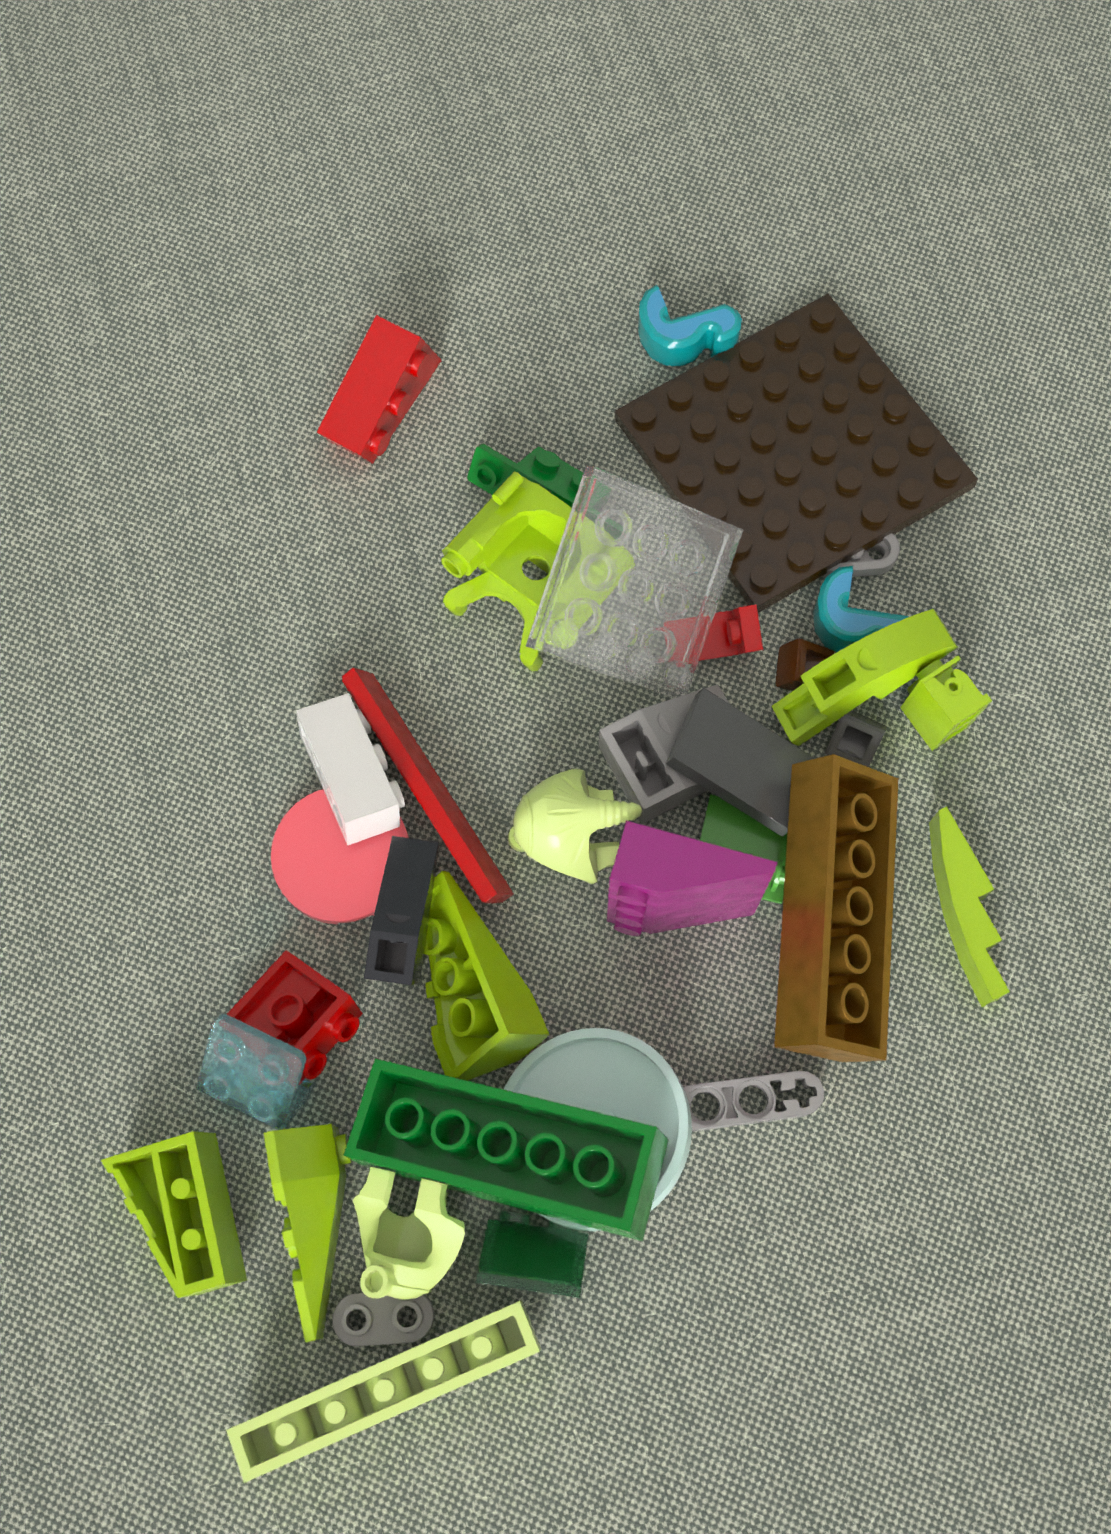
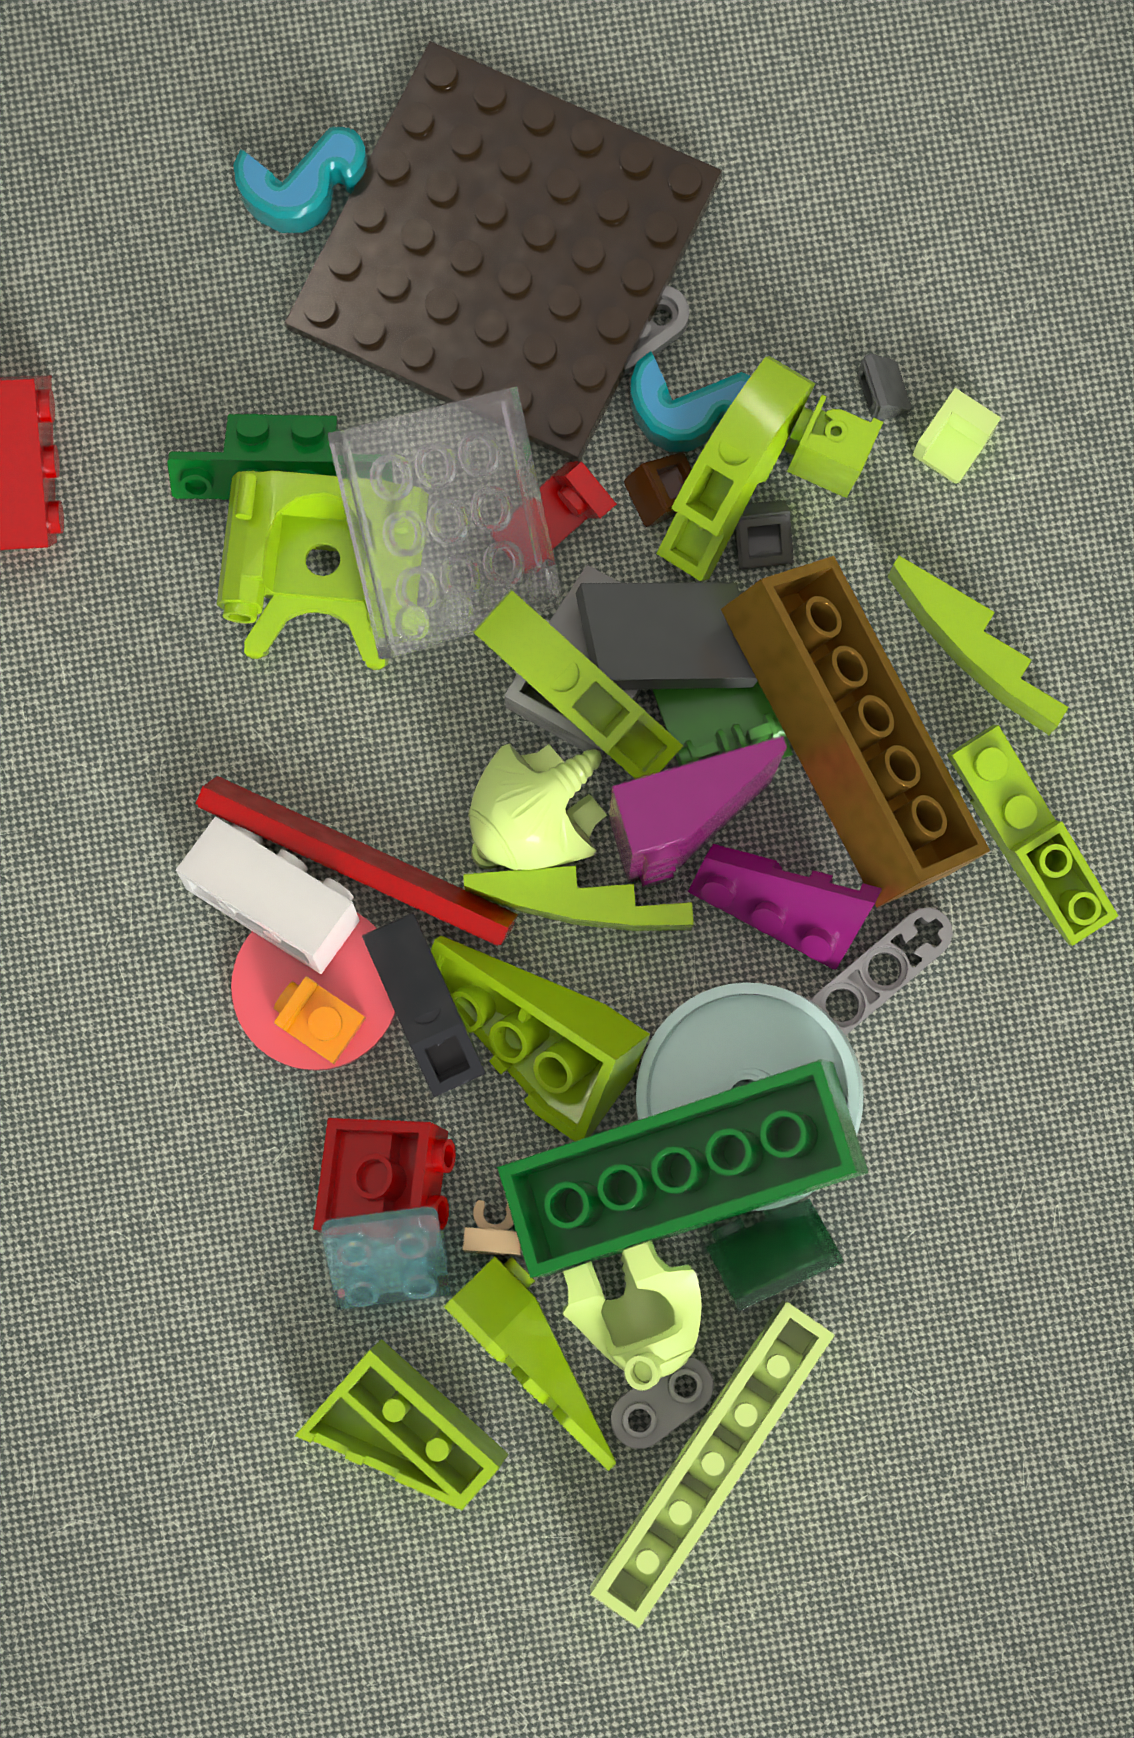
camera: 35 degrees left, 10 degrees up
none -> light orange bracket [273,976,366,1065]
none -> lime slope [463,866,694,931]
none -> tan tile [463,1200,521,1257]
none -> lime slope [473,589,683,779]
none -> magenta wing [688,844,882,971]
none -> dark grey slope [857,354,911,421]
none -> yellowish green panel [912,388,1001,483]
none -> lime slope [946,725,1119,946]

